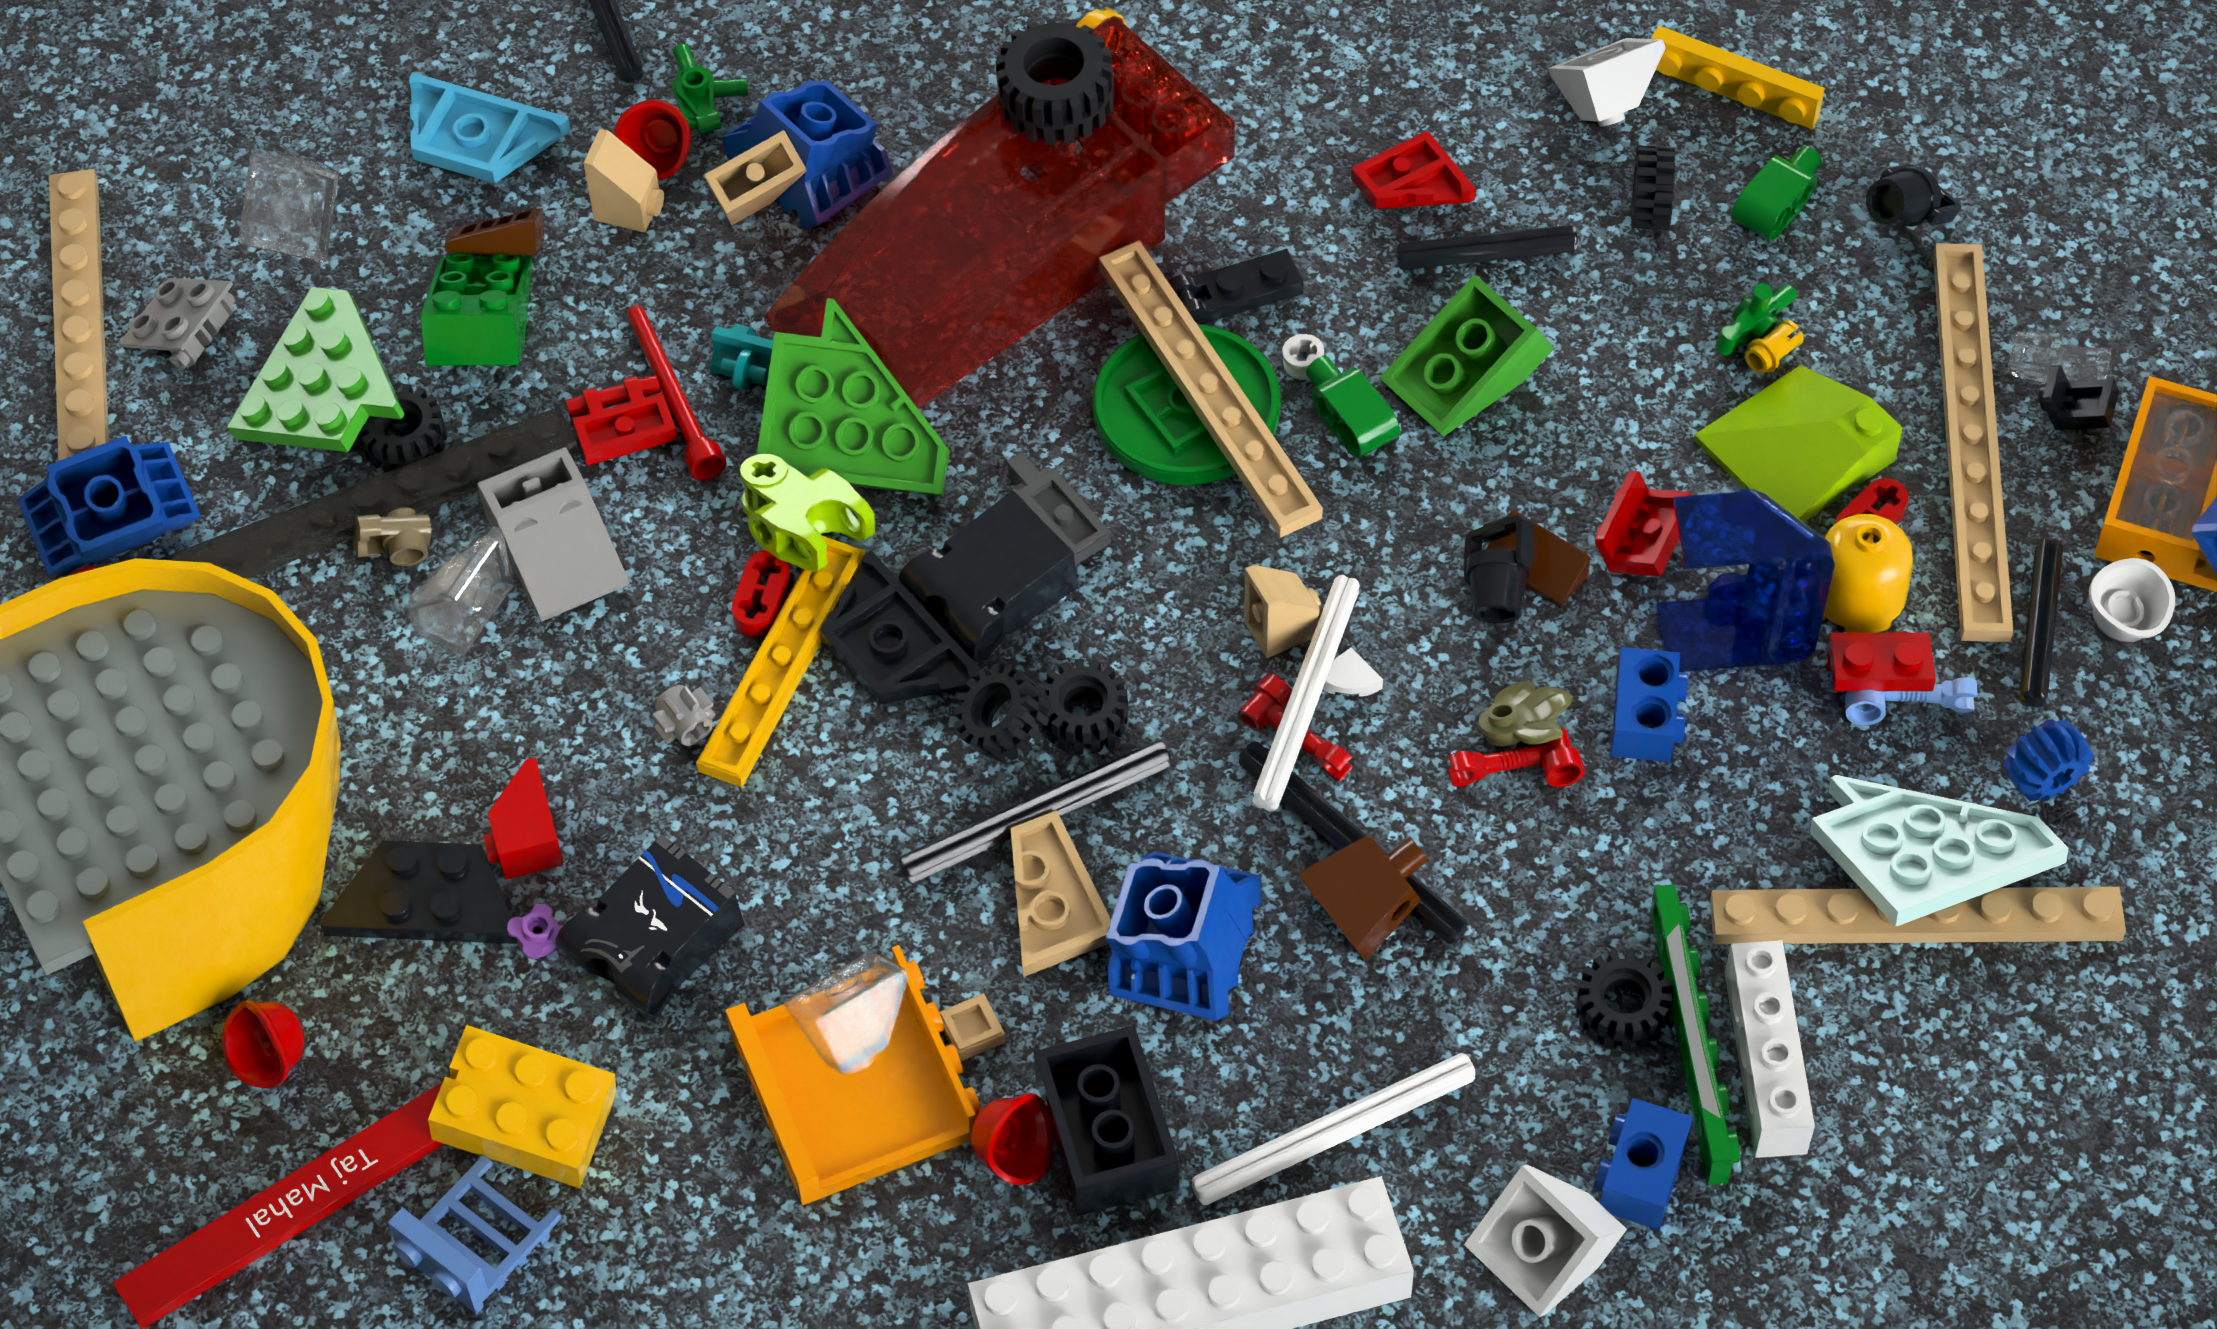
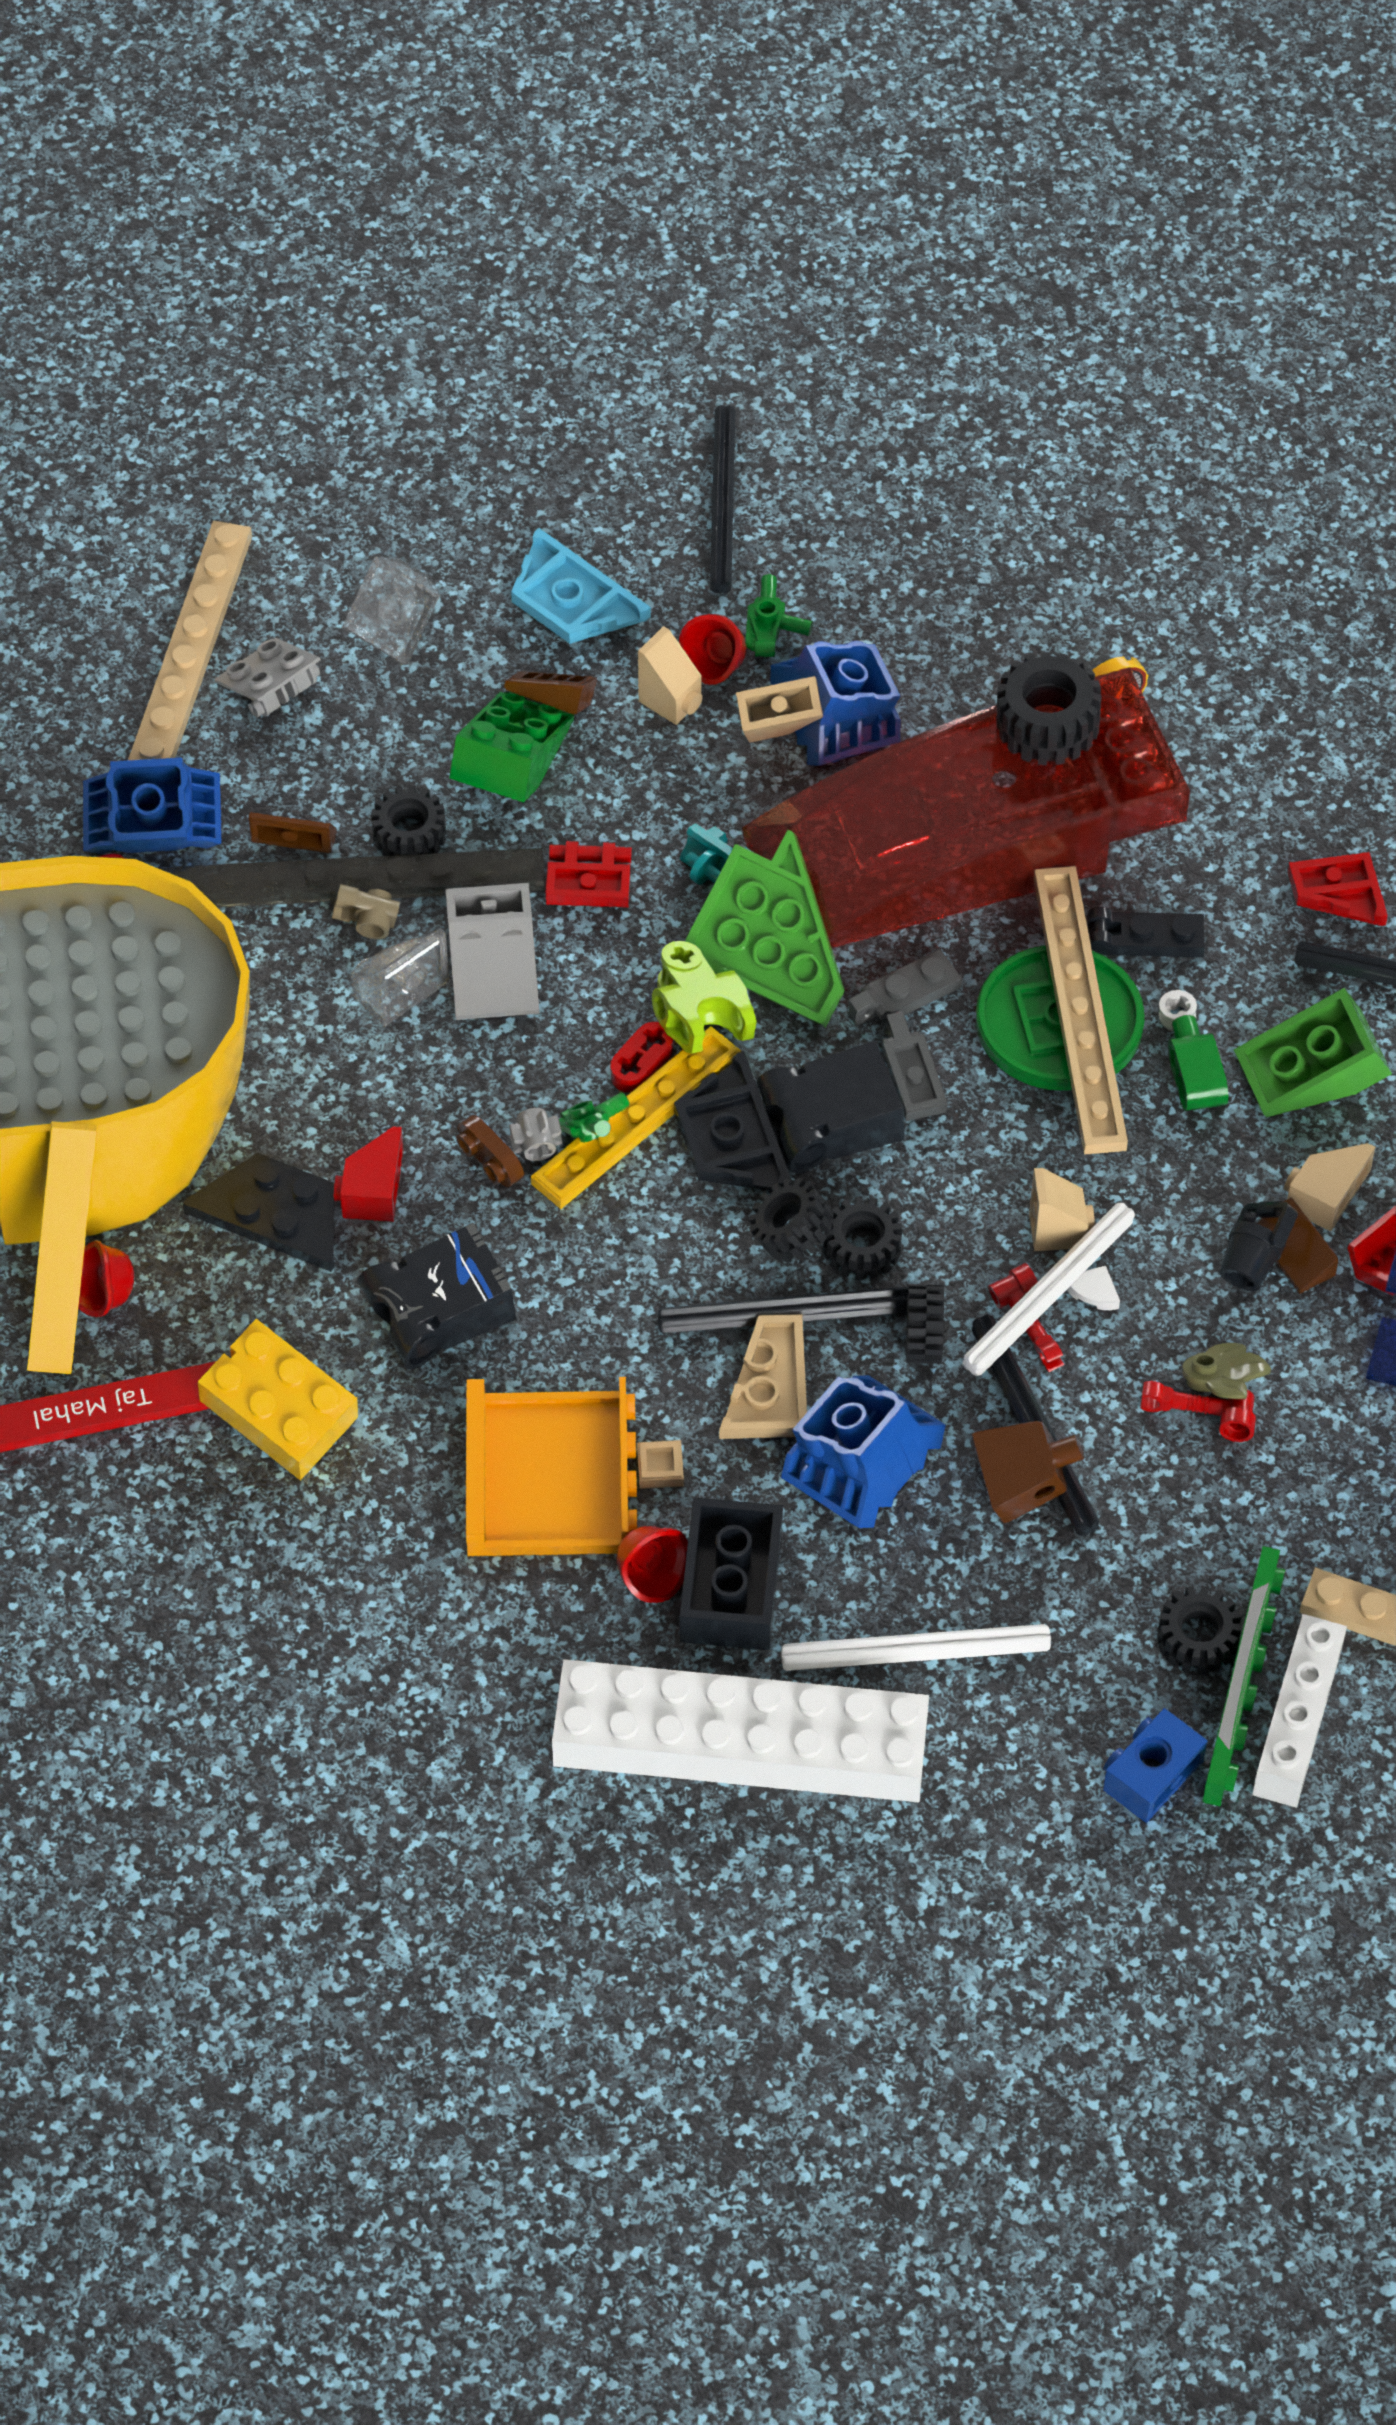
camera: 20 degrees right, 0 degrees up
wing [227,287,404,452] -> none
medium blue plate [388,1155,562,1315] -> none
medium lavender plate [507,904,563,959] -> none
red piece [627,305,727,481] -> none
clear slope [783,951,909,1074] -> none
white slope [1464,1164,1627,1317] -> none
blue brick [1611,647,1688,762] -> none
none -> yellow tile [27,1121,96,1374]
none -> reddish brown slope [249,812,337,853]
none -> reddish brown plate [456,1114,524,1187]
none -> green piece [559,1092,629,1143]
none -> dark grey hinge [848,949,962,1026]
none -> black tyre [906,1284,944,1364]
none -> tan slope [1284,1143,1375,1231]

